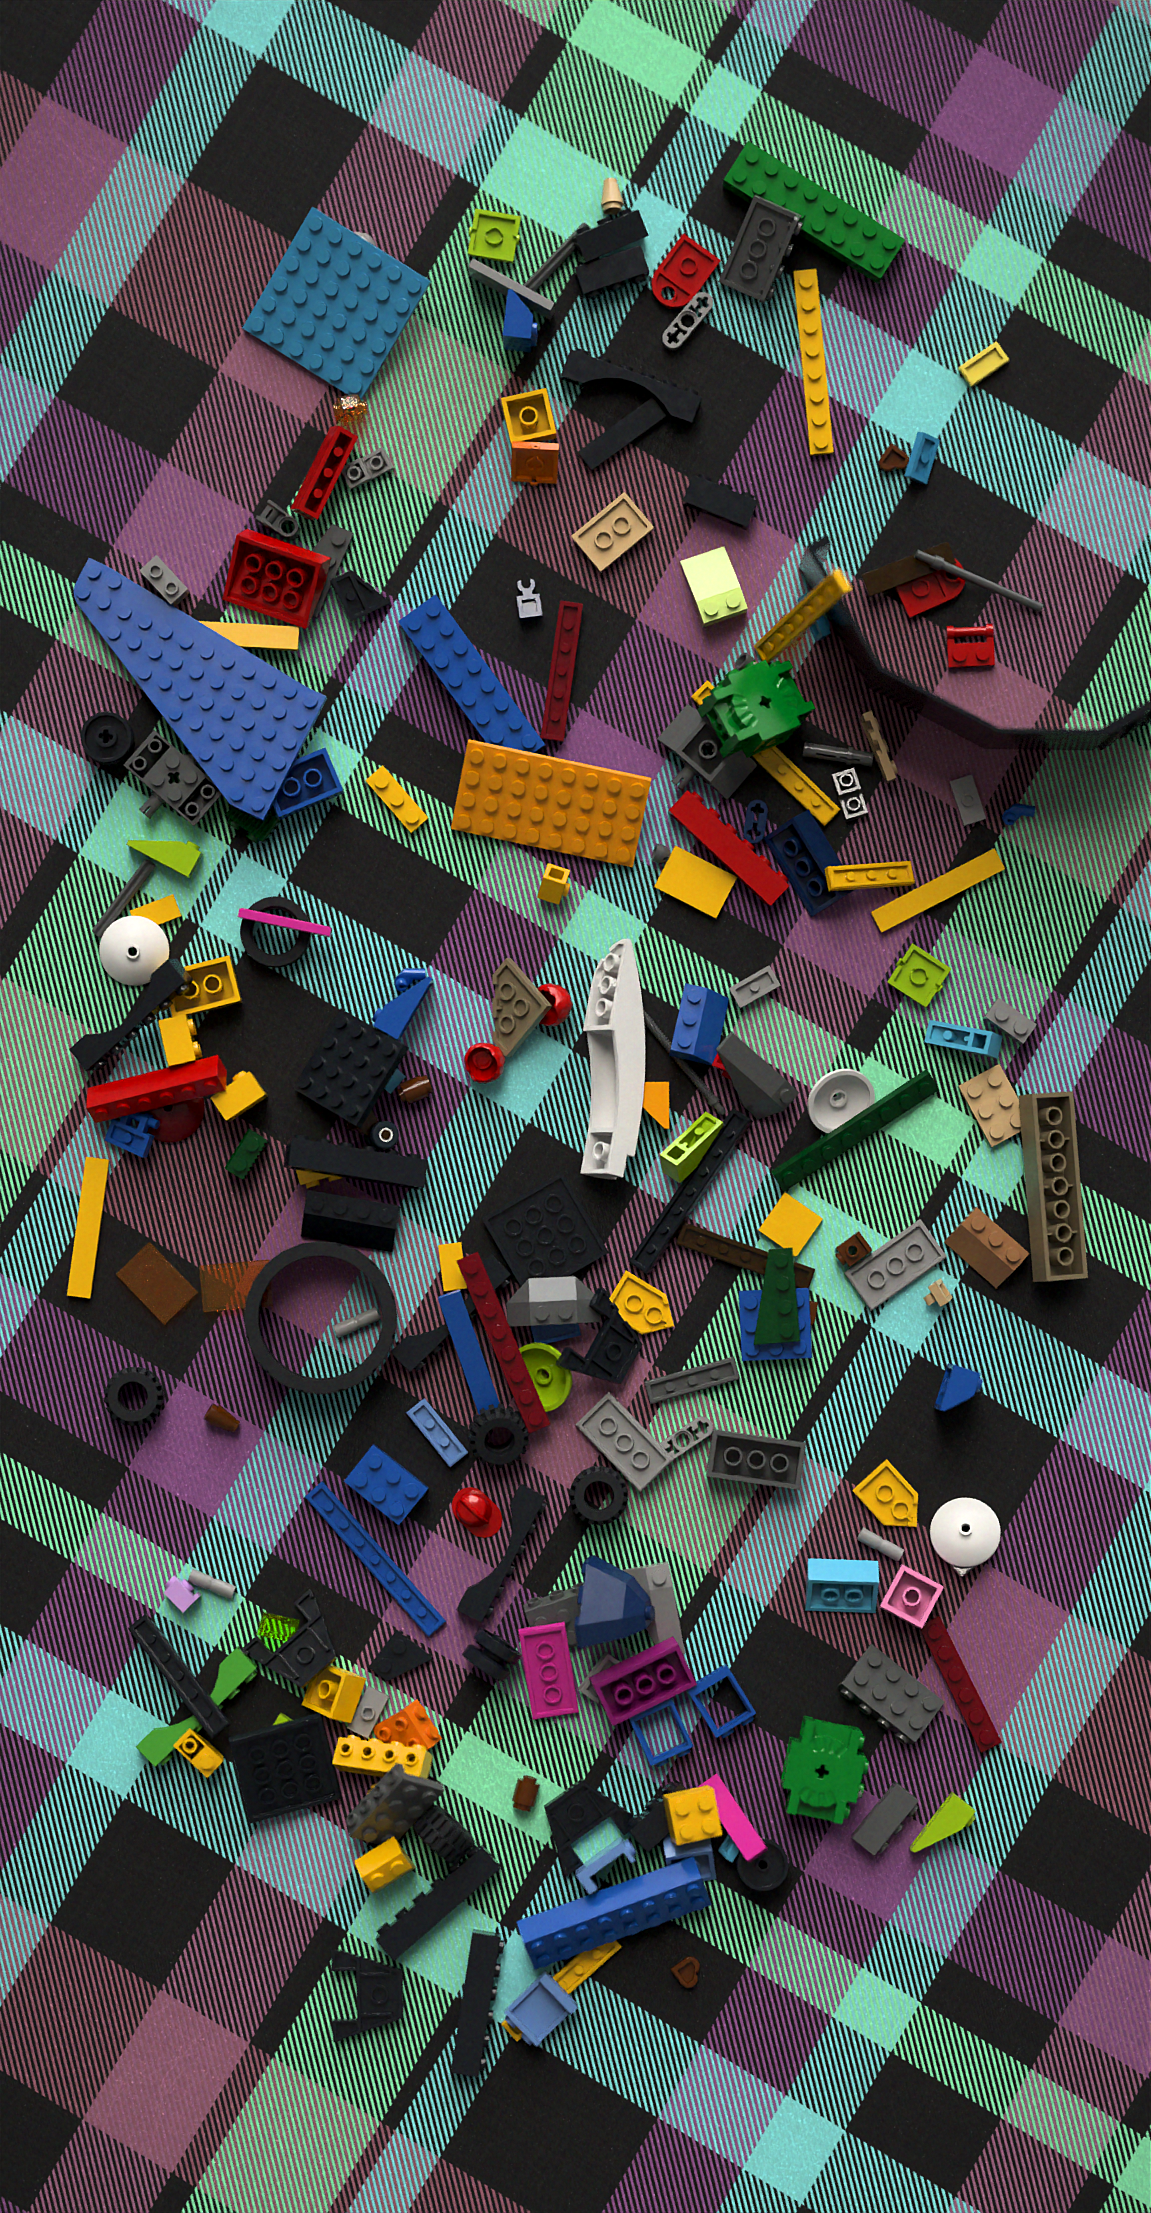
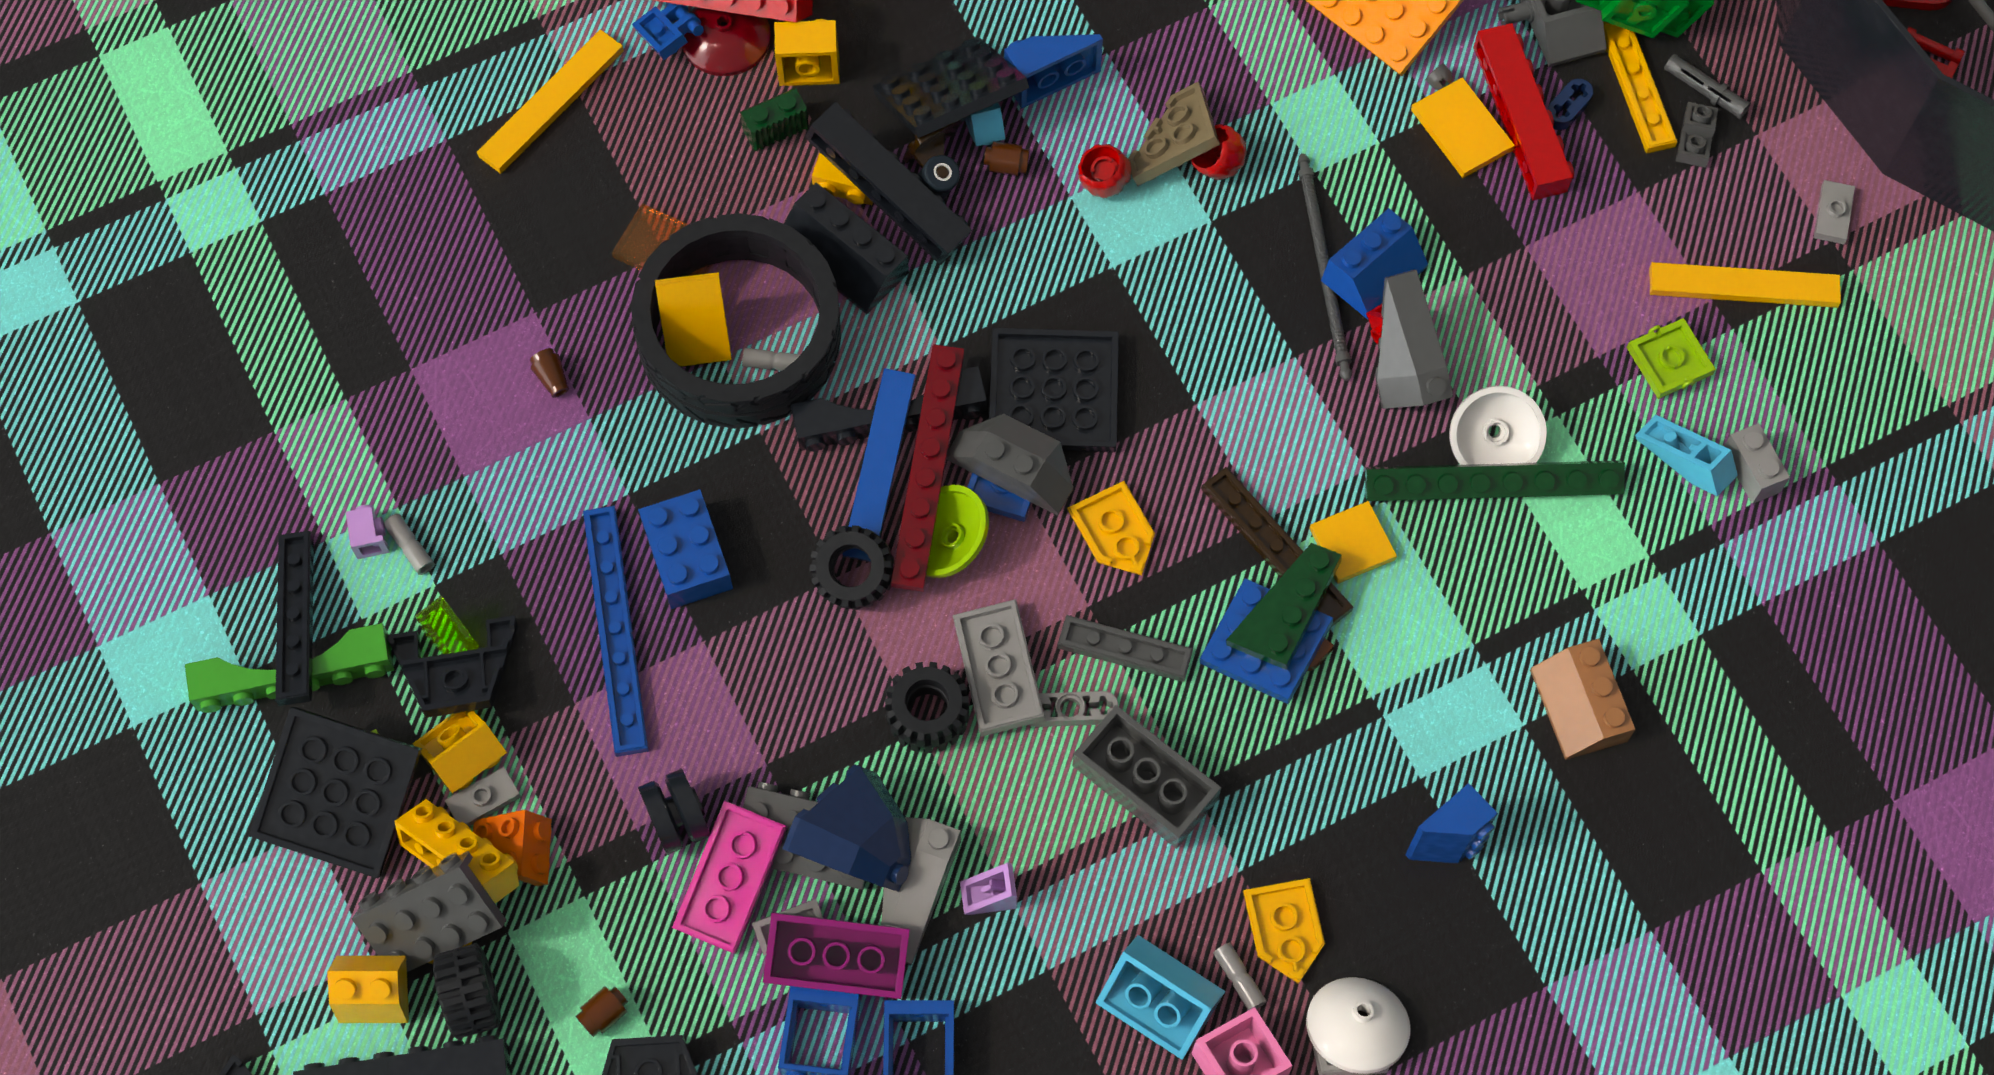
camera: 40 degrees right, 20 degrees down
black tyre [104,1367,165,1426] -> none
clear orange tile [116,1242,198,1325] -> none
yellow slope [173,1728,224,1778] -> none
black wing [369,1629,433,1681] -> none
medium blue tile [406,1398,468,1467] -> none
yellow tile [438,1242,467,1291] -> none
red piece [452,1487,503,1538] -> none
black arch [456,1483,547,1623] -> none
yellow brick [537,863,571,905] -> none
black wing [555,1288,643,1384] -> none
white slope [581,938,645,1180] -> none
black tile [628,1108,753,1275] -> none
light orange slope [642,1082,669,1129] -> none
lime slope [660,1112,724,1183] -> none
light grey plate [729,966,781,1009] -> none
dark blue slope [763,810,856,917] -> none
yellow tile [824,861,915,891] -> none
reddish brown brick [835,1231,872,1267] -> none
light grey tile [844,1219,947,1311] -> none
tan wing [860,711,898,783] -> none
tan tile [923,1278,953,1307] -> none
tan plate [958,1064,1021,1147] -> none
blue arm [1002,803,1035,825] -> none
dark tan brick [1019,1091,1088,1282] -> none
none -> yellow tile [655,272,732,366]
none -> lavender slope [960,863,1017,915]

